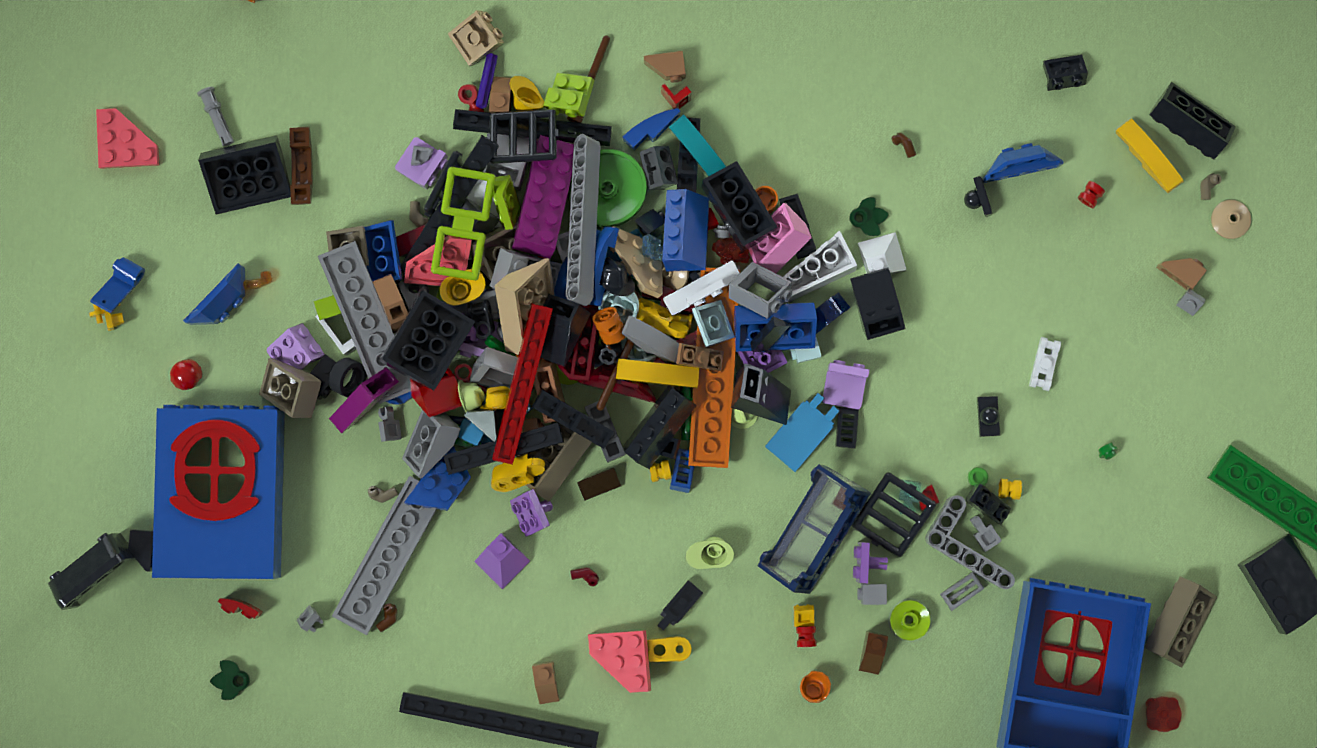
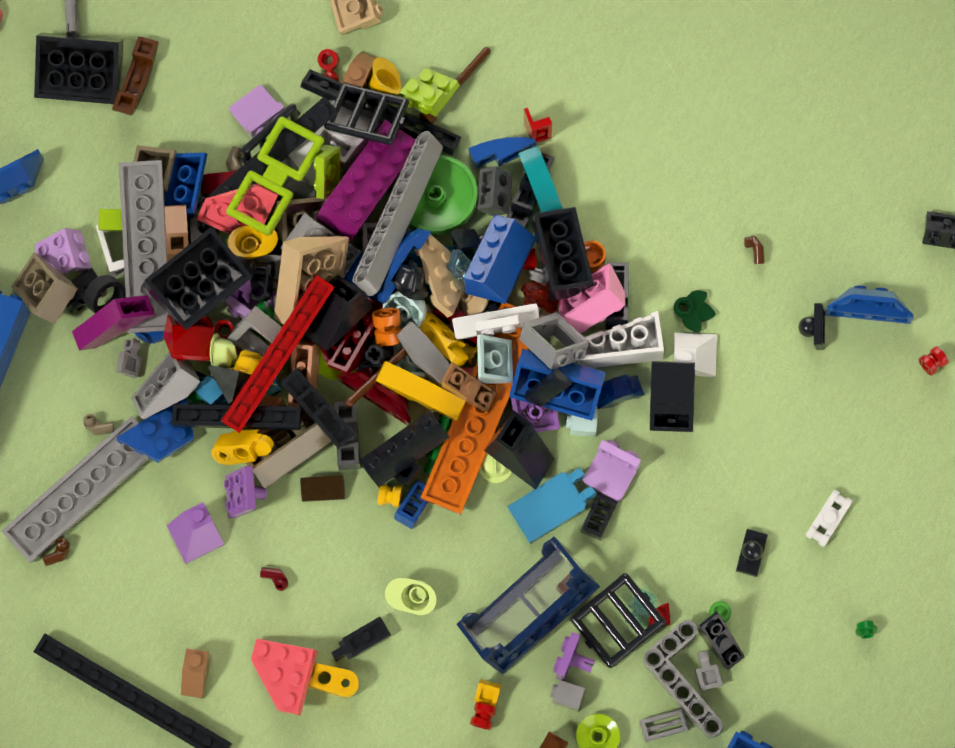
camera: 20 degrees right, 10 degrees down
clear orange arm [243,271,273,290] -> none
light grey tile [411,146,434,166] -> none
dark purple axle [476,53,498,109] -> none
medium nougat slope [644,51,686,83] -> none
yellow wheel [998,478,1022,500] -> none

